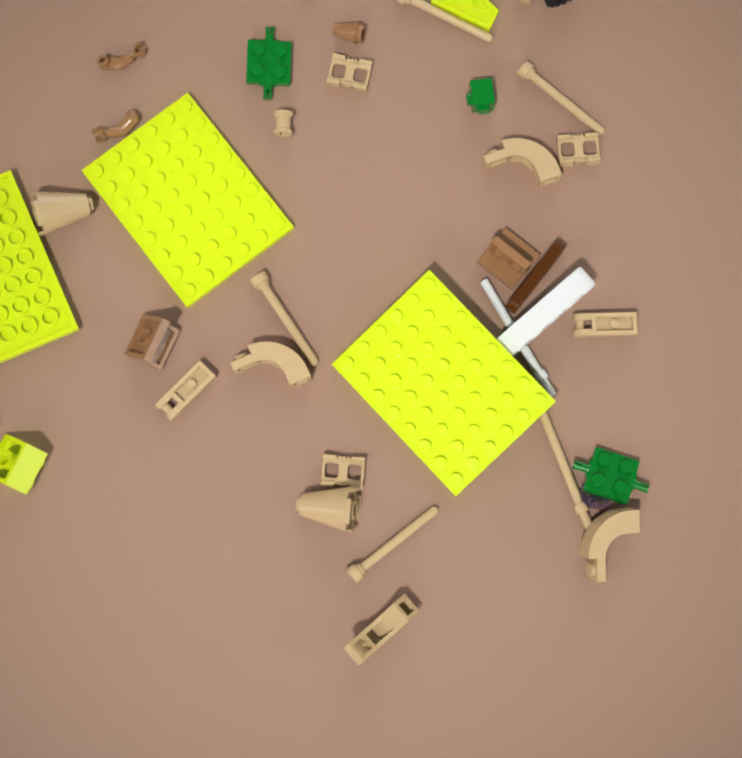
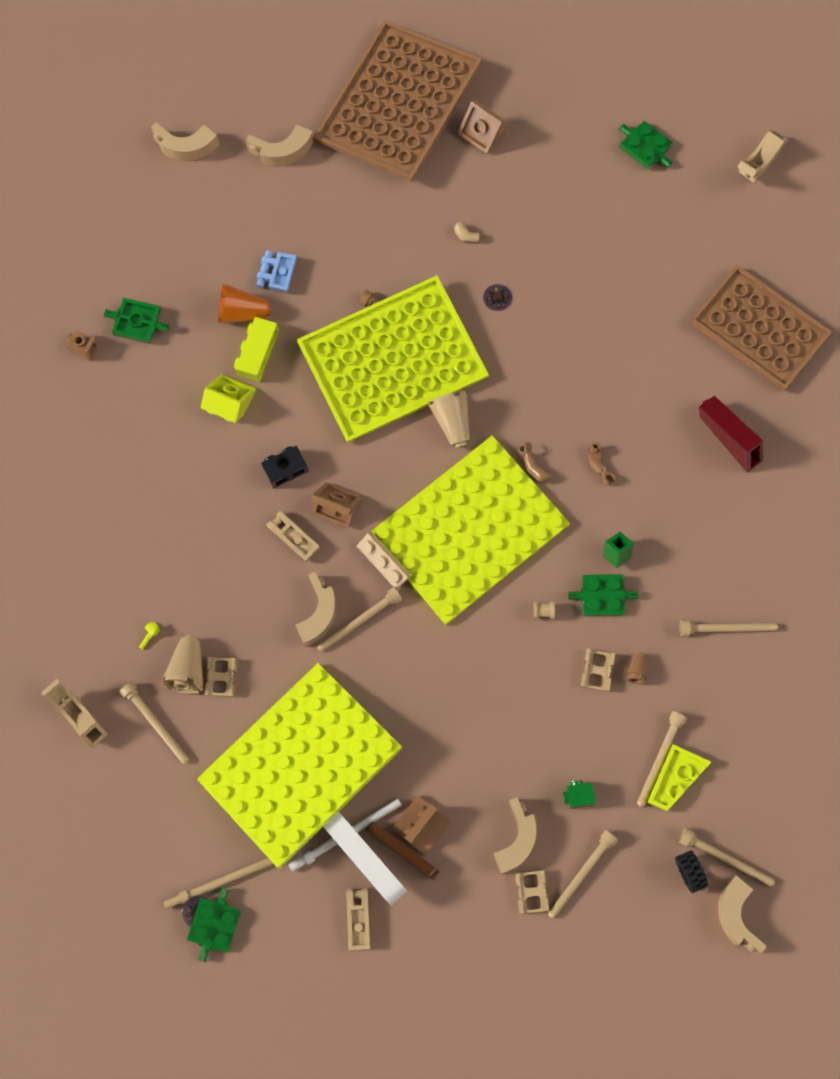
camera: 90 degrees right, 5 degrees down
tan arch [579,507,640,582] -> none
none -> neon yellow hand [139,622,160,650]
none -> black brick [261,445,309,489]
none -> tan plate [357,531,411,590]
none -> green brick [603,531,634,568]

